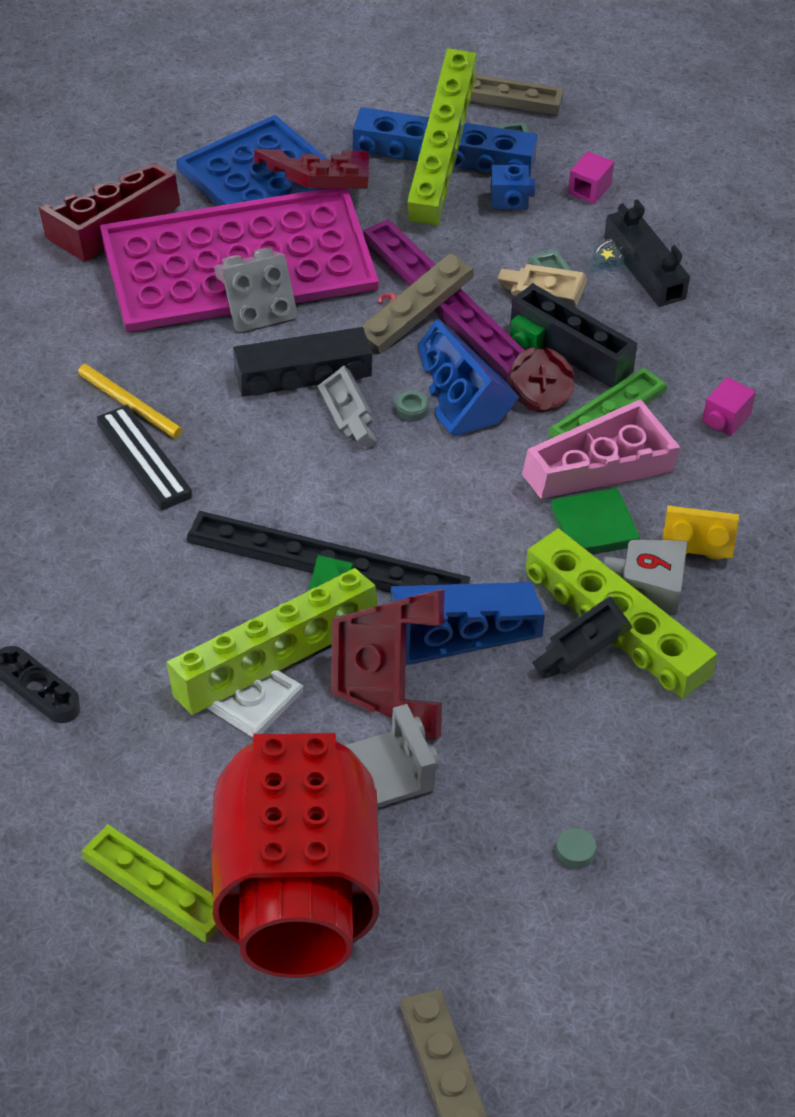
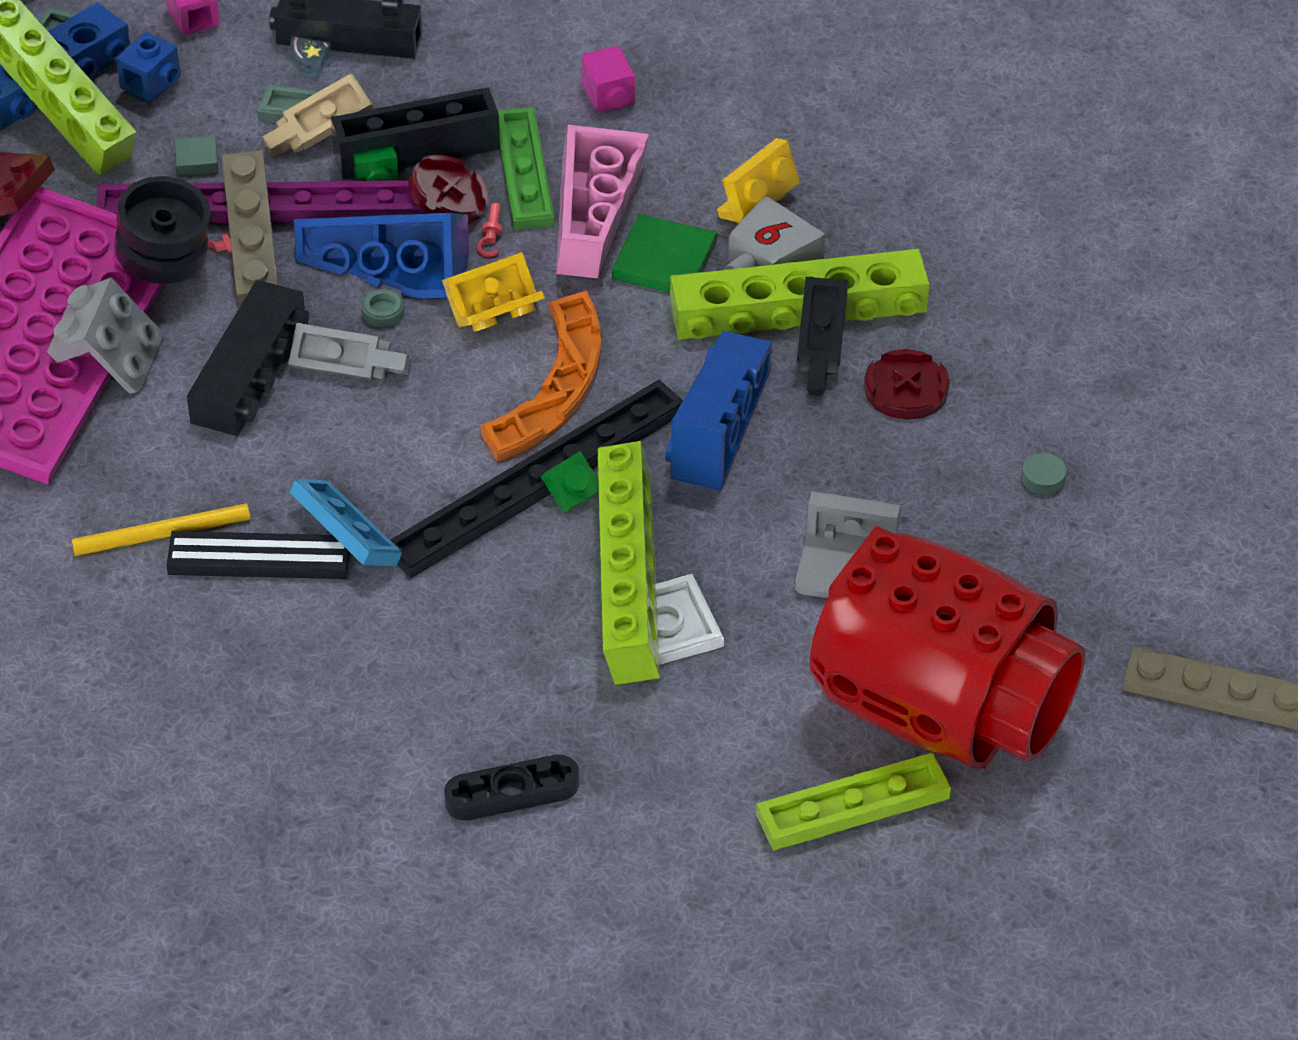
camera: 55 degrees left, 0 degrees up
dark red wing [331,589,445,739] -> none
none -> black wheel [114,176,211,284]
none -> sand green tile [175,136,218,177]
none -> dark azure tile [289,479,402,567]
none -> yellow bracket [442,252,545,332]
none -> coral hand [476,203,502,258]
none -> orange tile [480,290,601,463]
none -> dark red tile [864,349,950,420]

